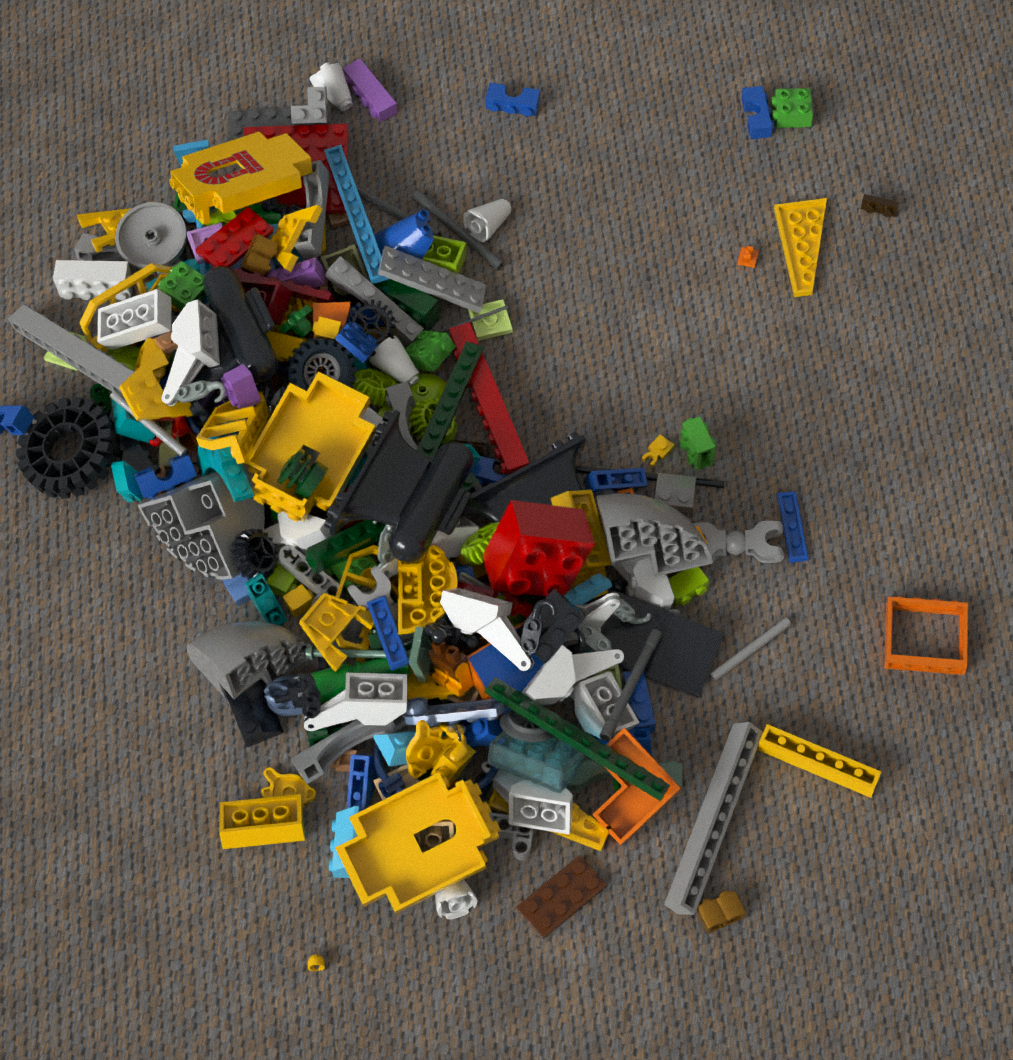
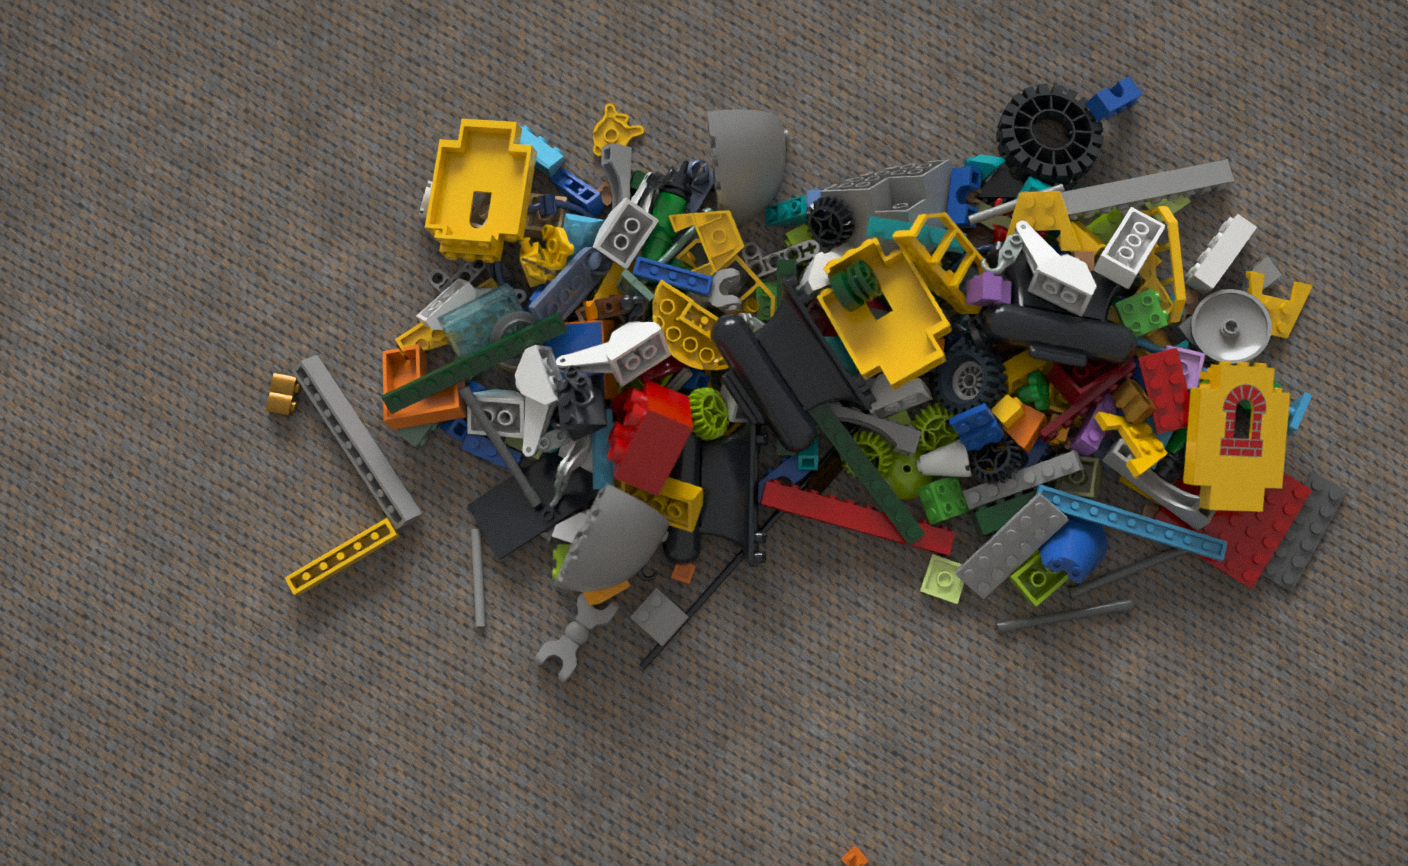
camera: 125 degrees right, 20 degrees up
yellow slope [219,794,305,849] -> none
black slope [224,681,284,747] -> none
yellow brick [283,584,315,618] -> none
light grey brick [291,86,328,124] -> none
yellow hinge [308,954,325,971] -> none
white cone [309,62,353,111] -> none
medium lavender brick [343,59,398,122] -> none
dark grey piece [436,305,509,333] -> none
white cone [463,199,511,243] -> none
blue arch [485,83,540,116] -> none
reddish brown plate [516,855,607,939] -> none
blue slope [584,468,648,493] -> none
yellow plate [642,435,675,468] -> none
bright green brick [679,416,717,471] -> none
blue tile [777,491,809,563] -> none
orange window [884,596,968,675] -> none

